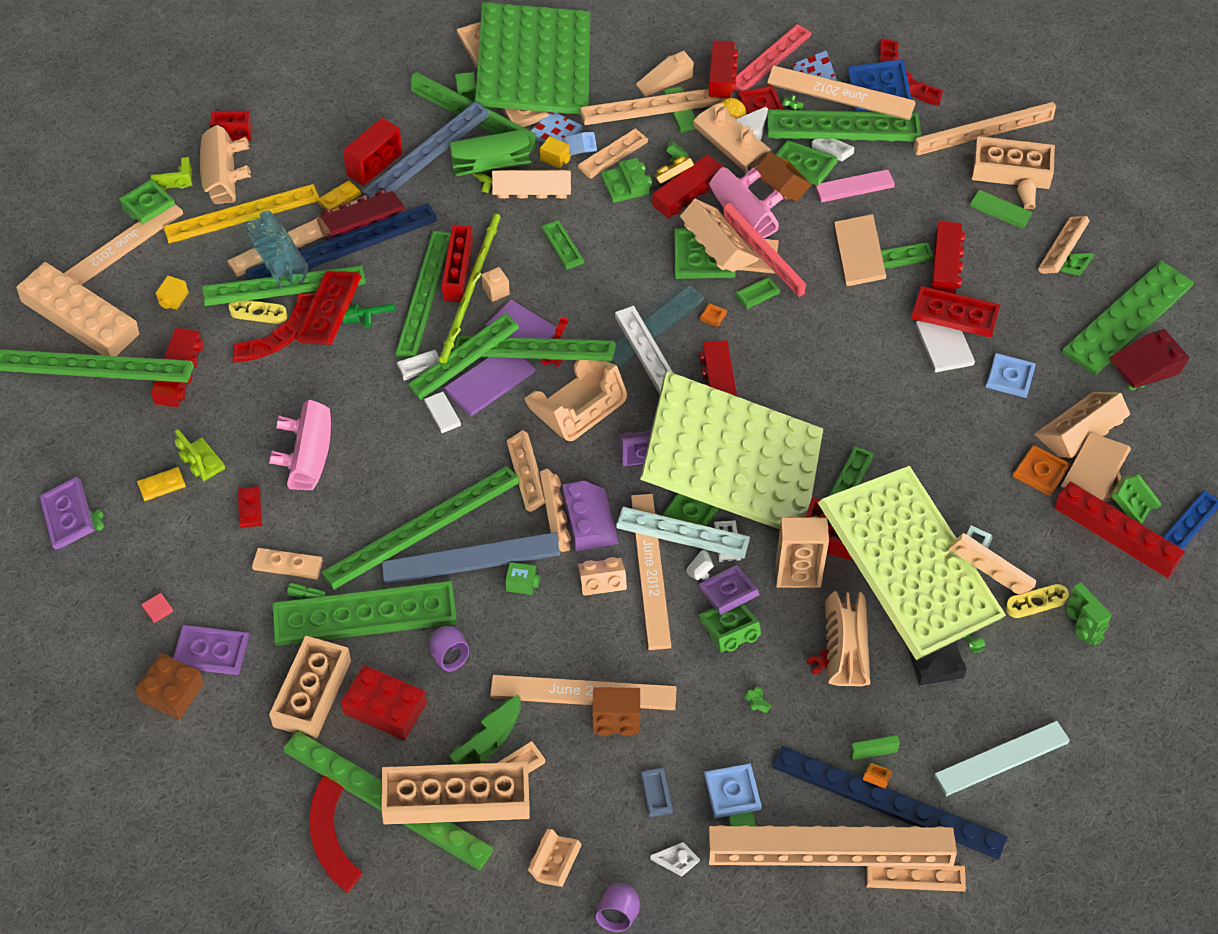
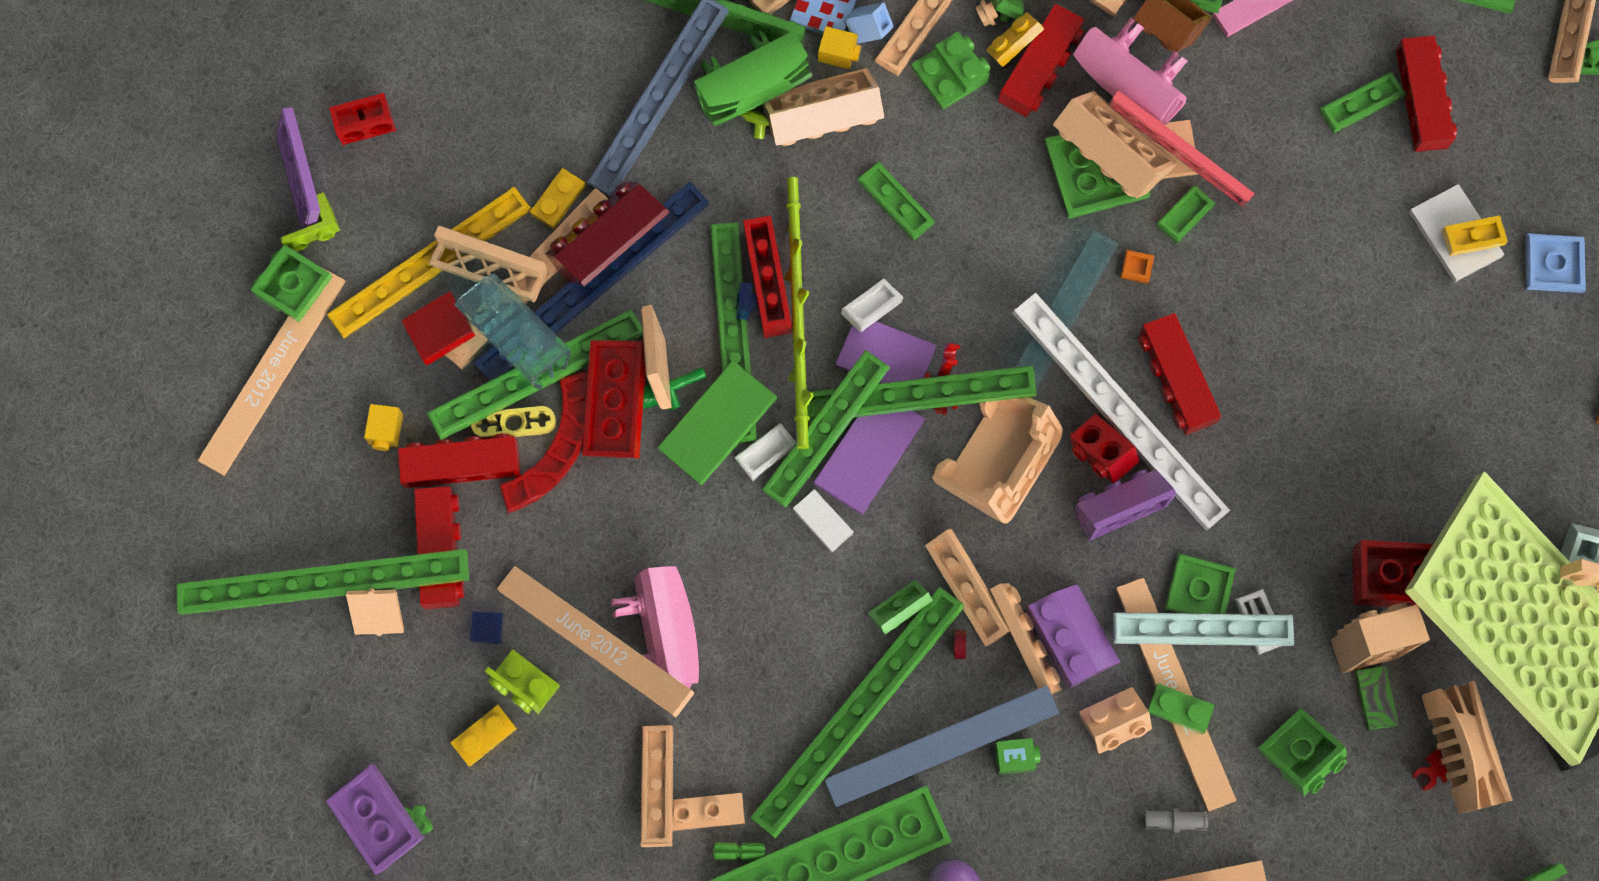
camera: 15 degrees left, 20 degrees up
light nougat brick [16,262,139,356] -> none
light nougat piece [200,125,251,204] -> none
red plate [238,486,262,528] -> none
red brick [343,117,403,186] -> none
light nougat brick [481,267,510,302] -> none
yellowish green plate [640,371,823,529] -> none
white piece [686,549,714,581] -> none
medium lavender plate [698,565,759,615] -> none
bright green piece [744,686,772,712] -> none
bright green tile [829,446,874,496] -> none
light nougat tile [834,214,886,286] -> none
red plate [911,286,1001,338] -> none
none -> medium lavender tile [276,107,320,229]
none -> light nougat piece [346,588,404,636]
none -> red brick [398,433,521,489]
none -> red tile [401,291,476,366]
none -> light nougat fence [429,226,548,302]
none -> clear blue plate [470,611,504,644]
none -> light nougat tile [497,566,694,718]
none -> light nougat tile [640,725,673,847]
none -> light nougat tile [641,305,672,409]
none -> bright green tile [658,361,777,486]
none -> clear blue plate [736,283,756,320]
none -> white tile [841,278,903,333]
none -> bright green plate [868,580,933,634]
none -> dark red tile [954,630,967,660]
none -> light nougat plate [975,0,998,27]
none -> red brick [1070,414,1140,484]
none -> light grey pin [1145,808,1208,833]
none -> bright green plate [1147,683,1215,734]
none -> tile [1354,666,1399,731]
none -> yellow plate [1442,215,1508,256]

